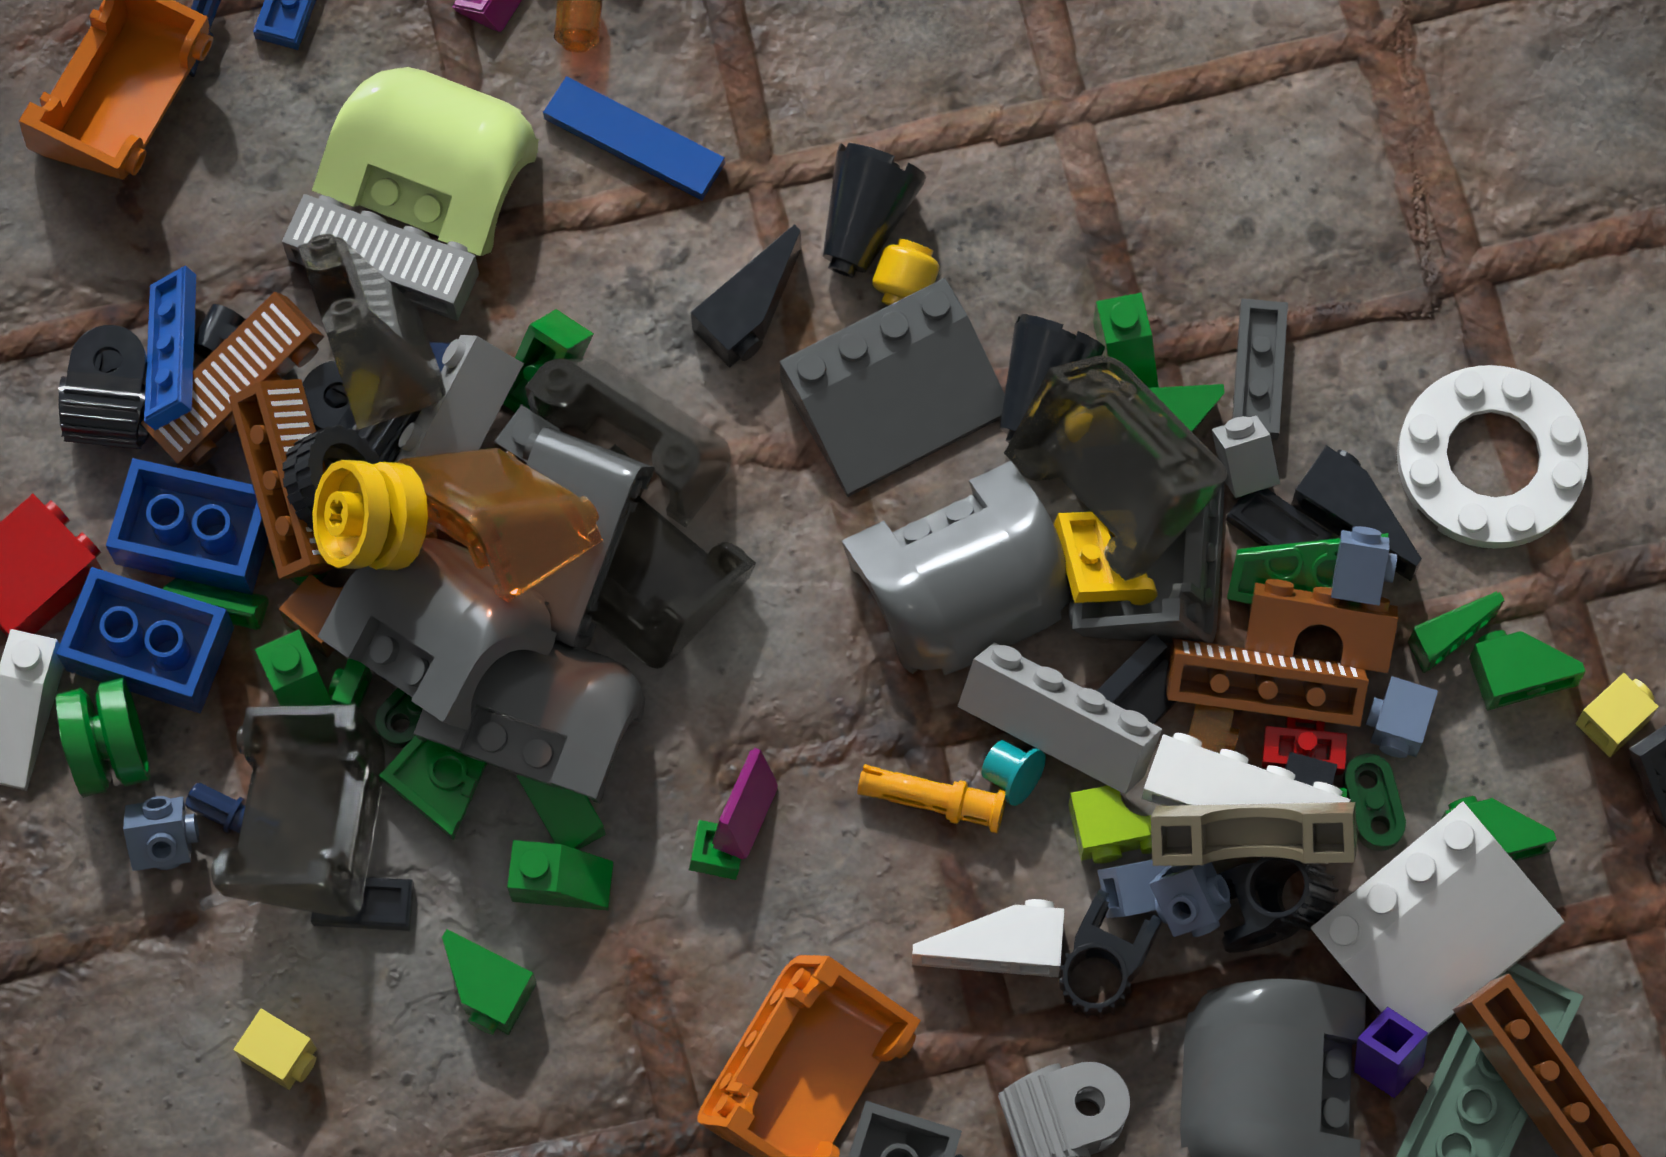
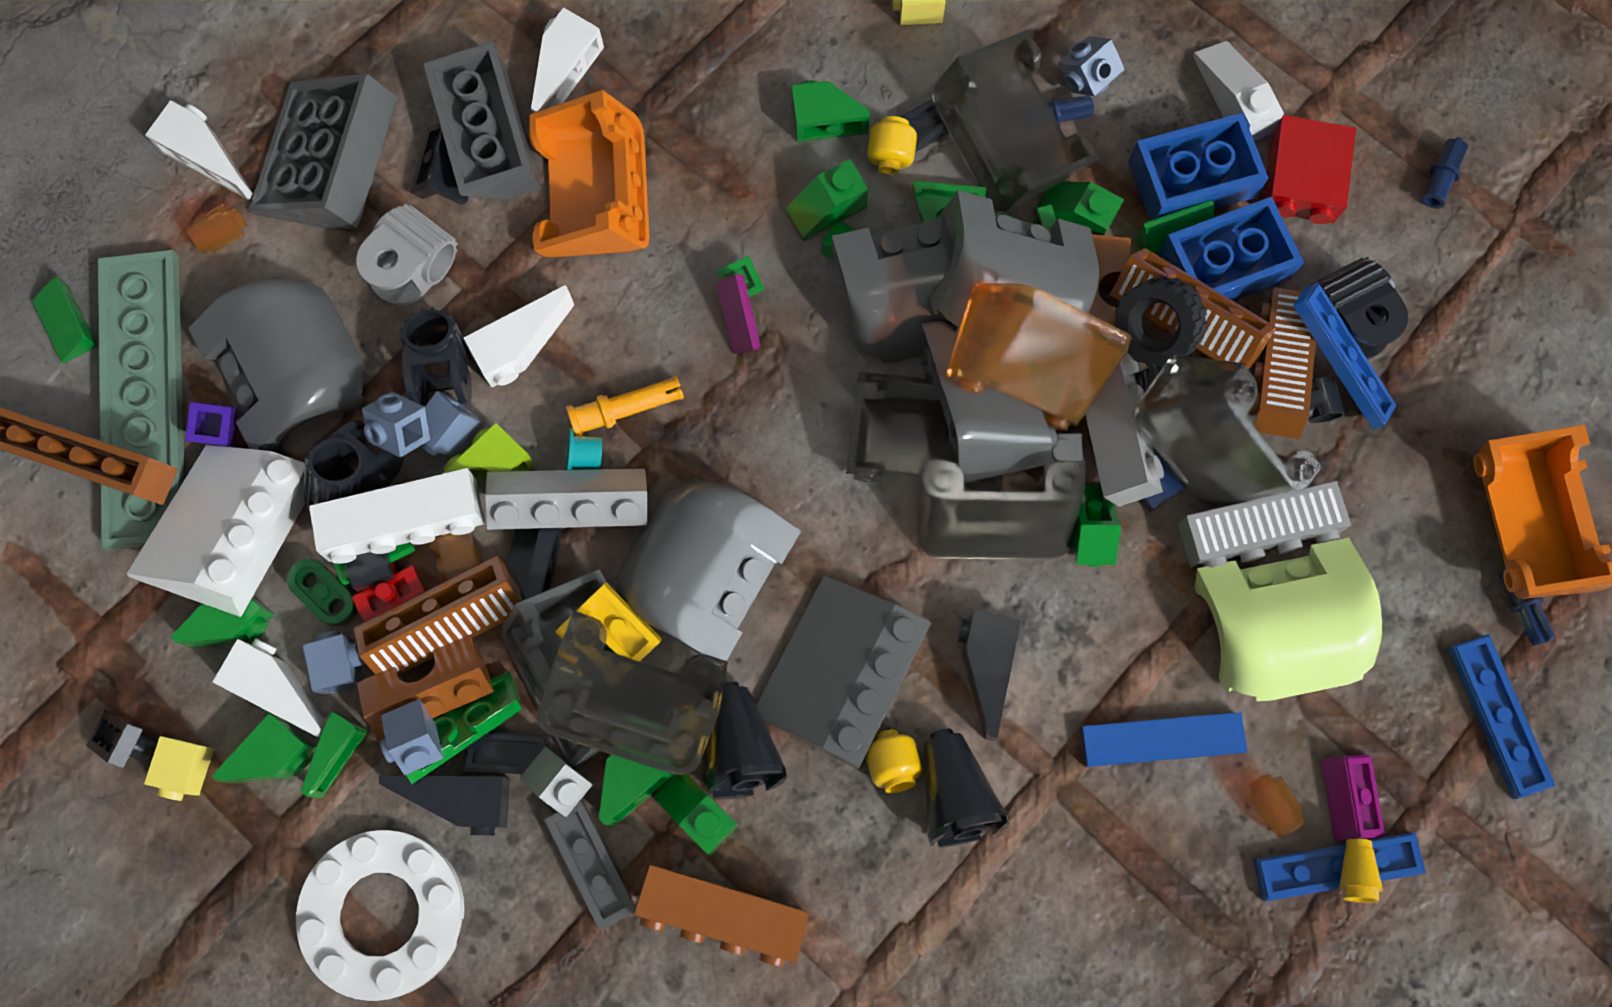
camera: 145 degrees right, 5 degrees up
green wheel [56,677,151,798] -> none
yellow wheel [312,460,428,570] -> none
dark tan arch [1151,802,1357,866] -> none
none -> white slope [213,638,326,737]
none -> dark orange brick [633,863,810,967]
none -> yellow head [867,116,917,175]

